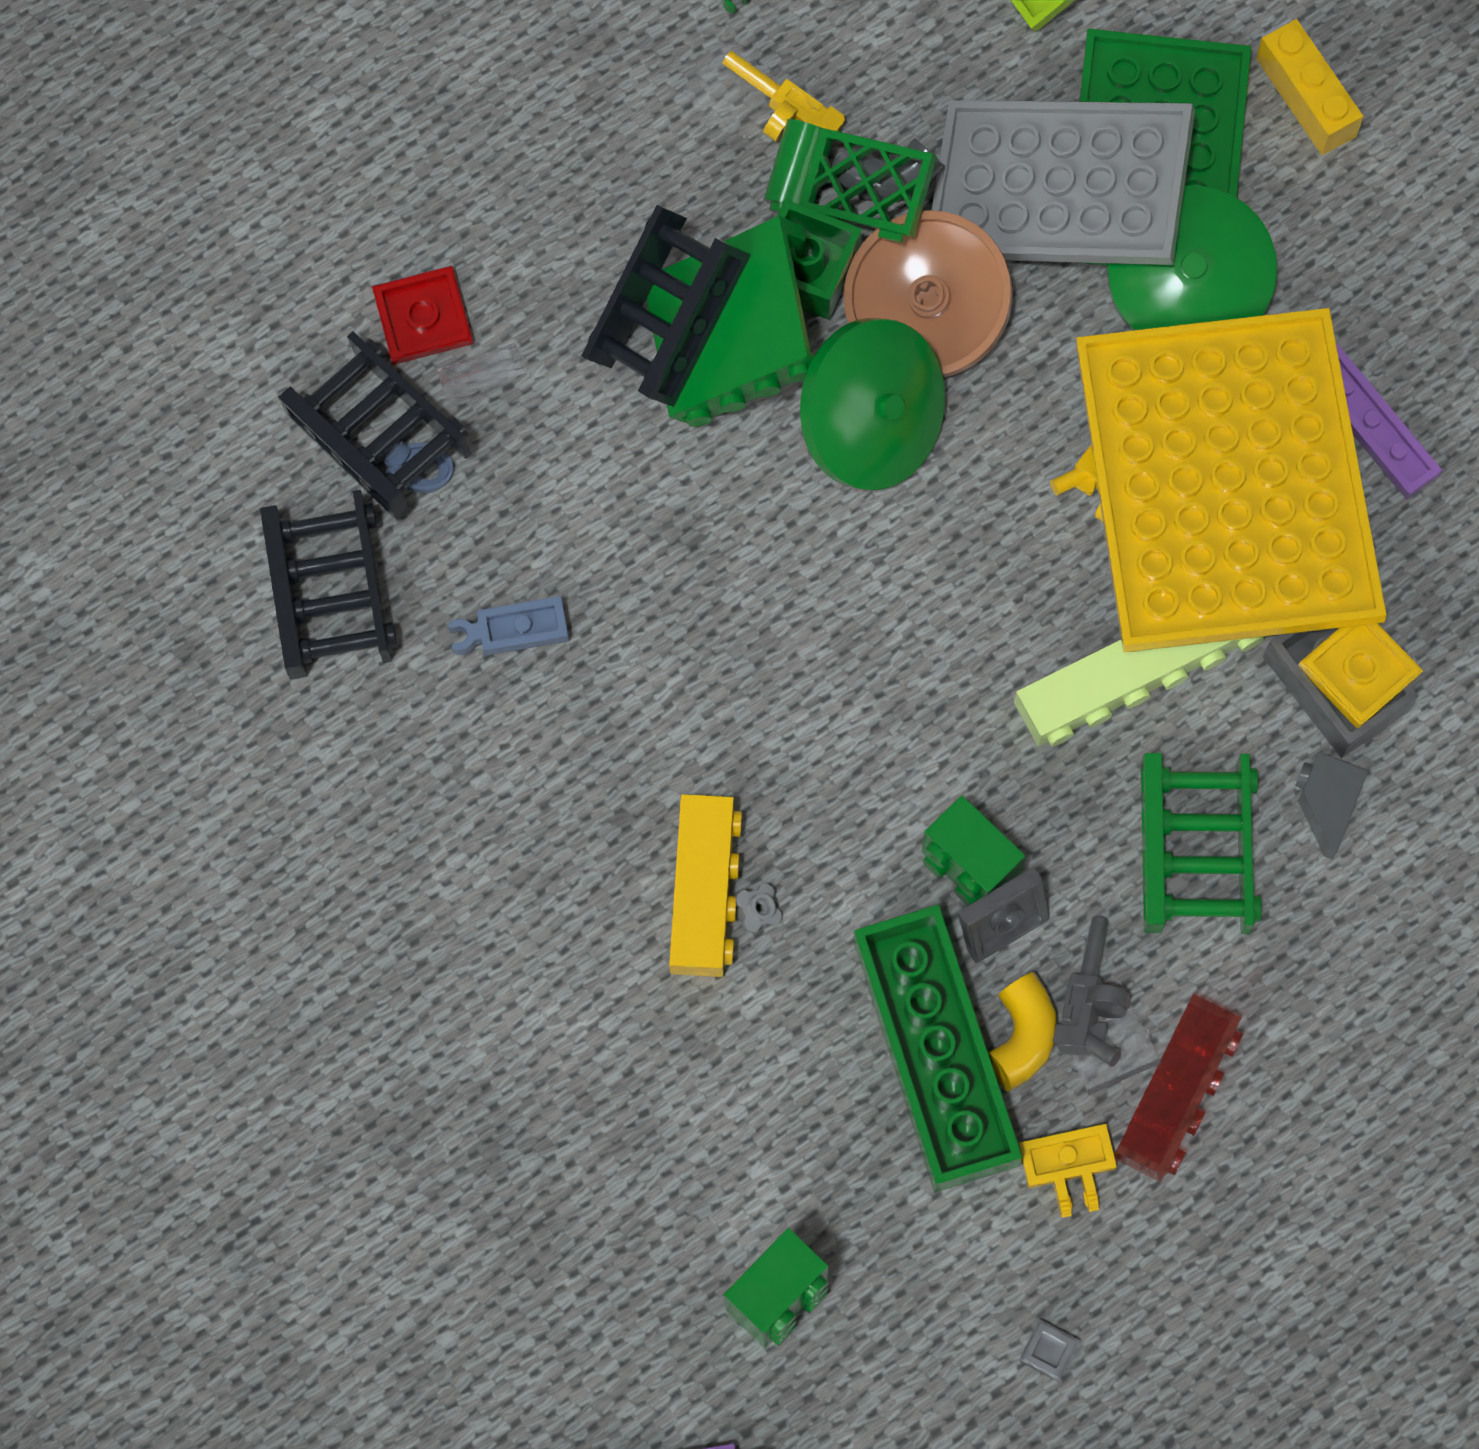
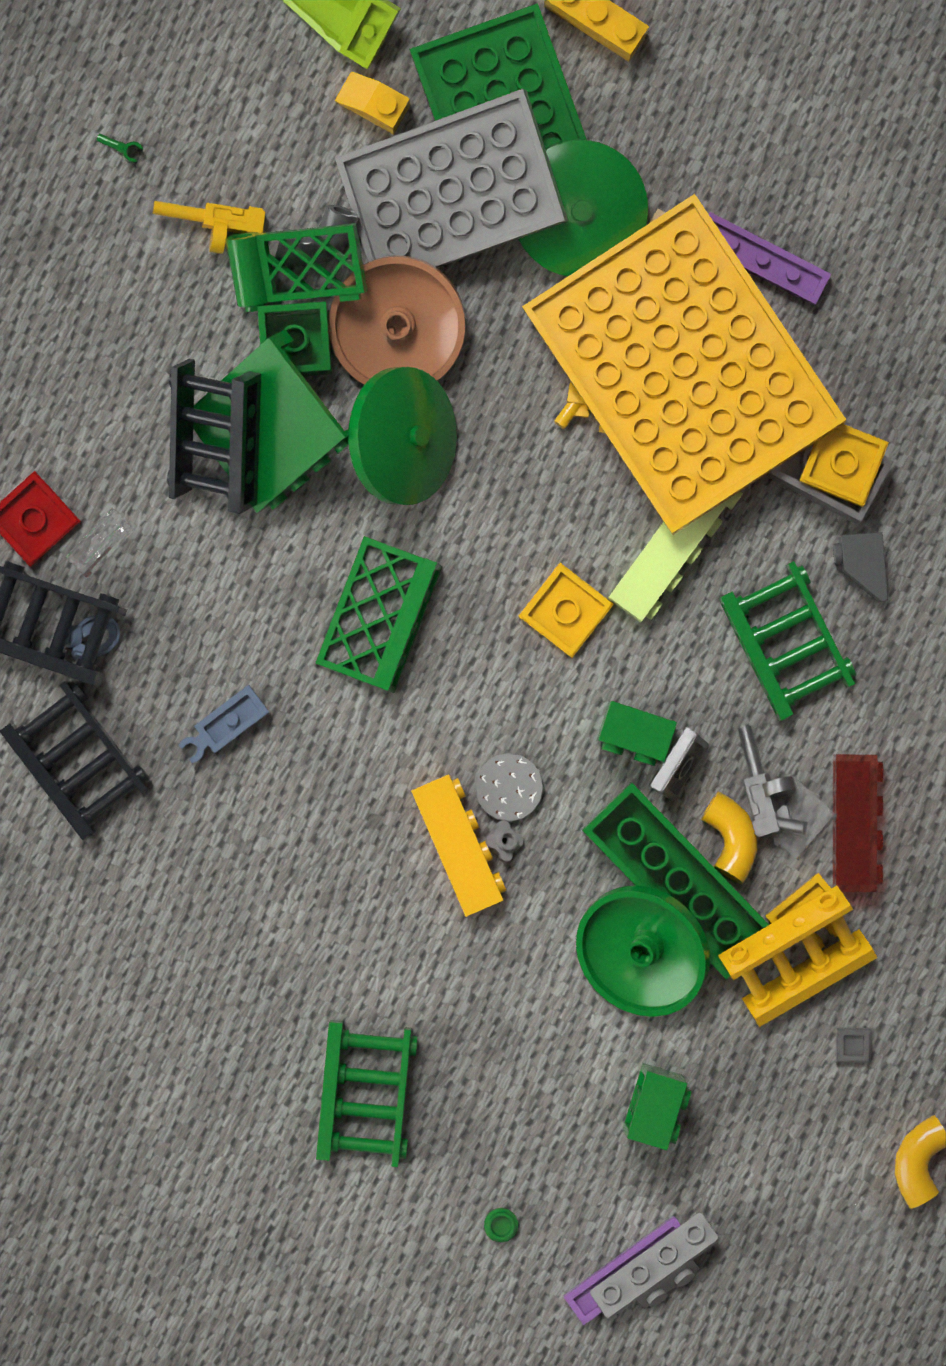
camera: 30 degrees left, 15 degrees up
none -> green fence [316,536,443,693]
none -> green fence [316,1020,418,1167]
none -> yellow slope [335,71,410,135]
none -> light grey tile [475,753,543,821]
none -> green plate [484,1208,518,1243]
none -> yellow tile [518,563,614,658]
none -> green dish [576,886,710,1017]
none -> yellow fence [718,885,878,1027]

